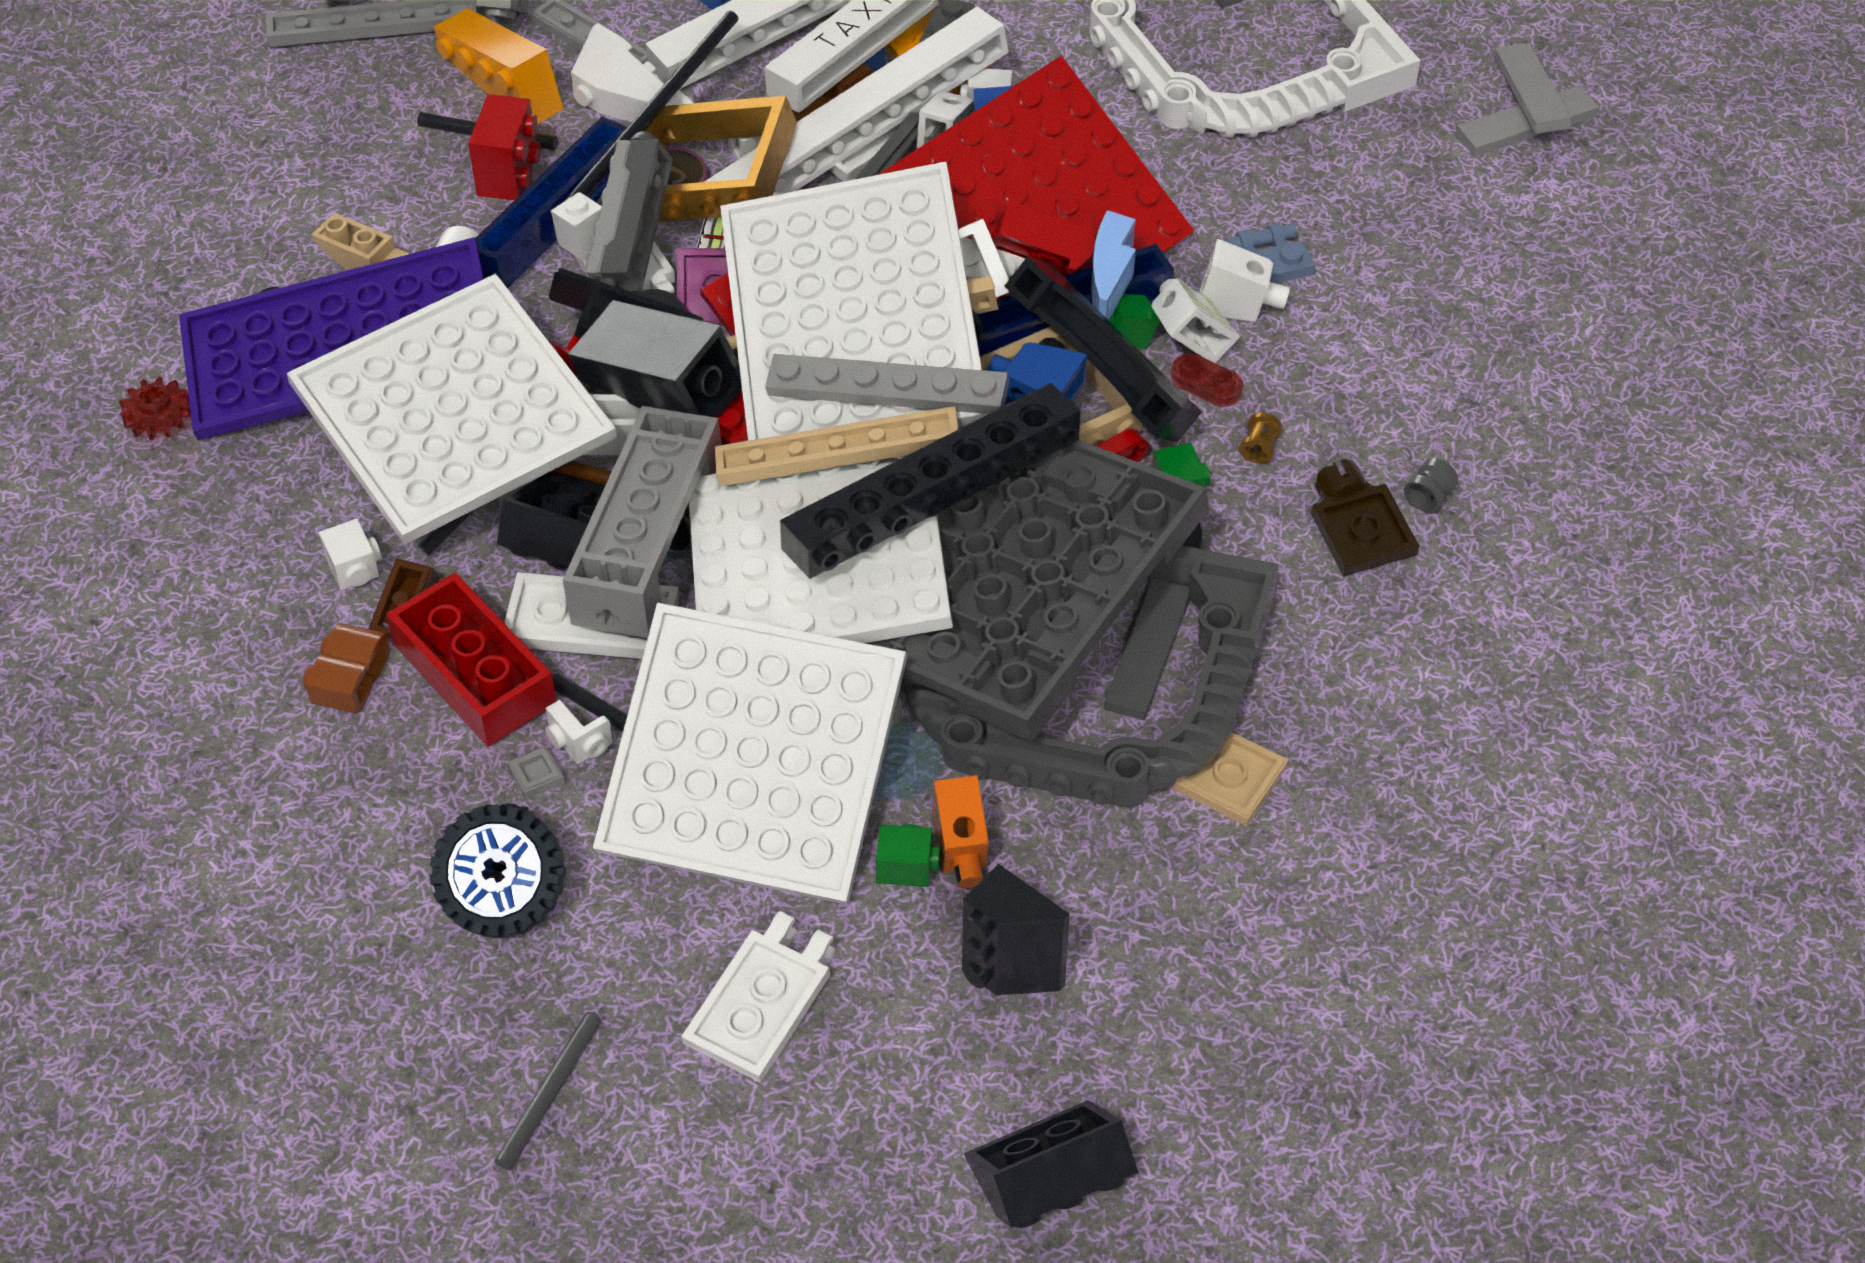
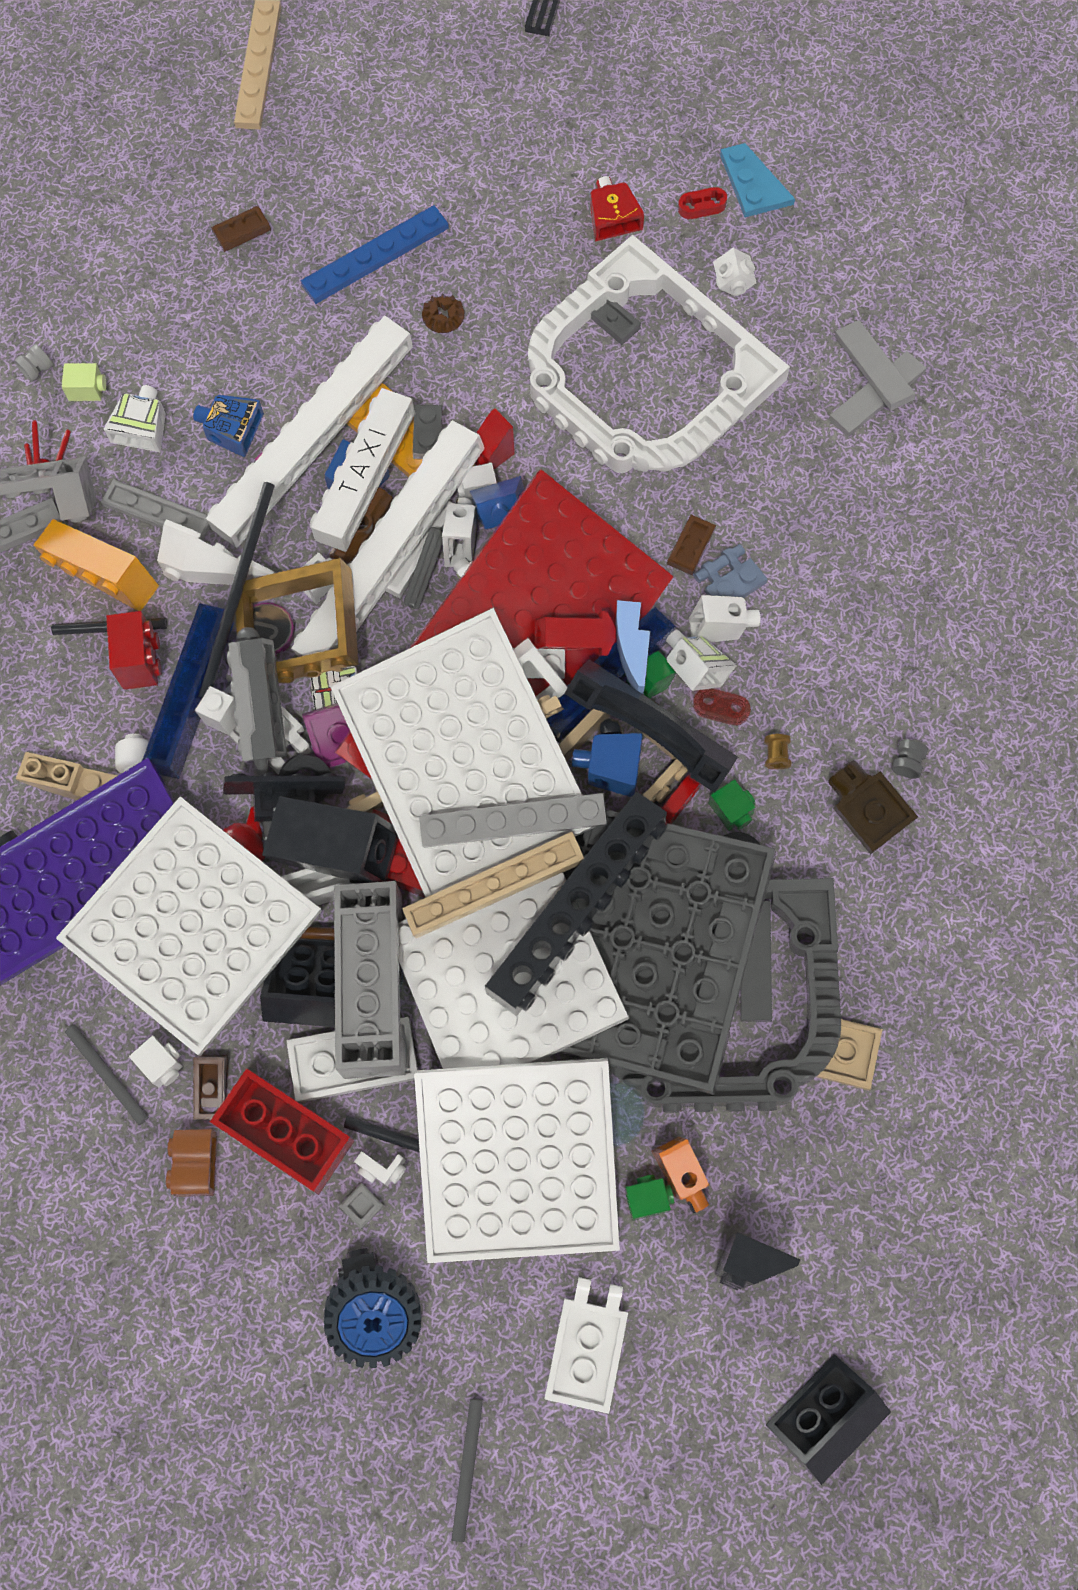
camera: 15 degrees left, 20 degrees up
none -> dark grey bar [65,1024,149,1125]
none -> red slope [475,408,515,469]
none -> reddish brown plate [667,515,716,576]

